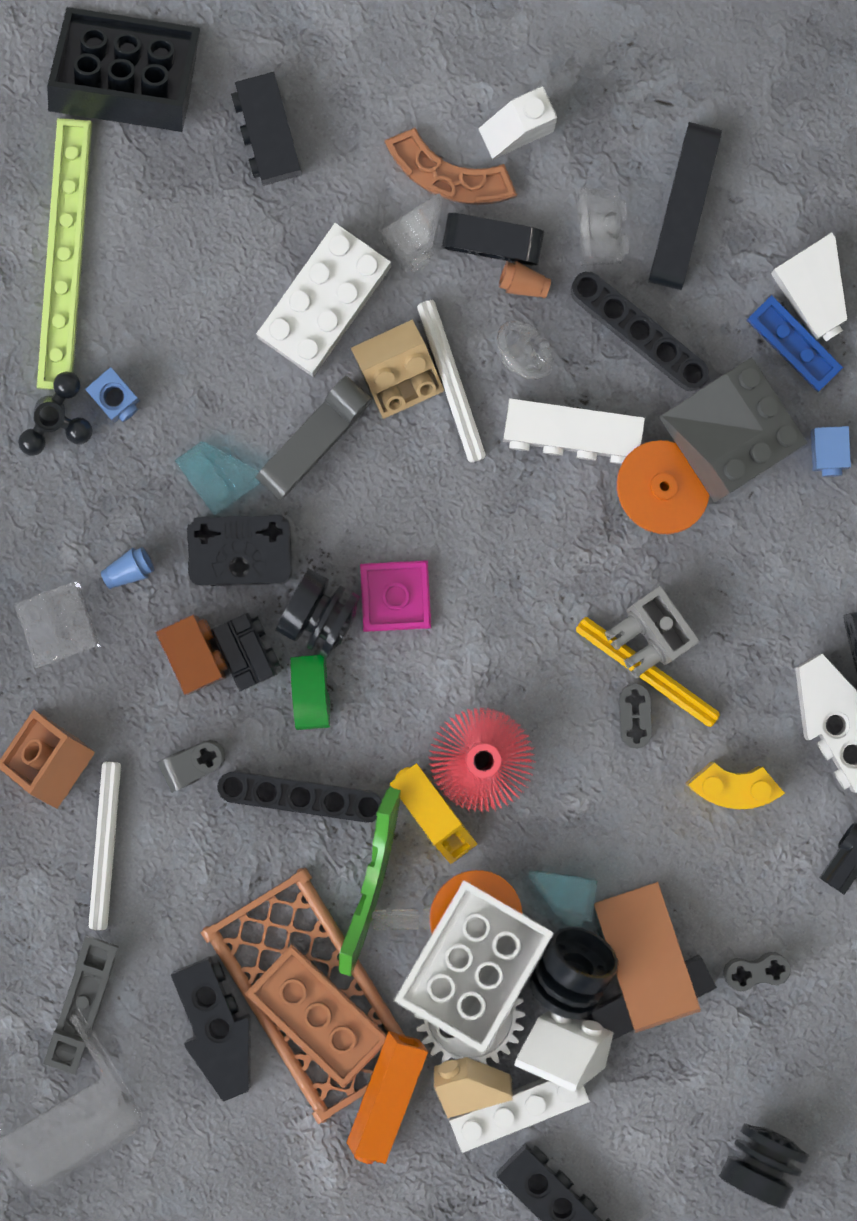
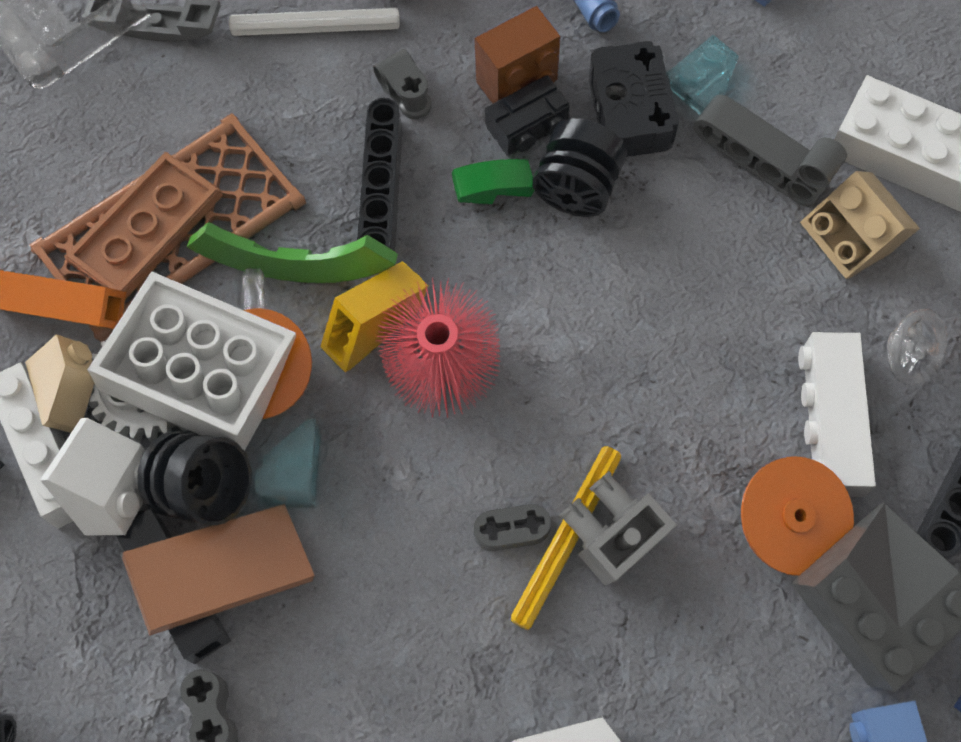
camera: 85 degrees right, 20 degrees down
black brick [171,956,251,1102] -> none
dark pink tile [360,560,431,632] -> none
white axle [417,300,486,463] -> none
yellow brick [685,762,785,809] -> none

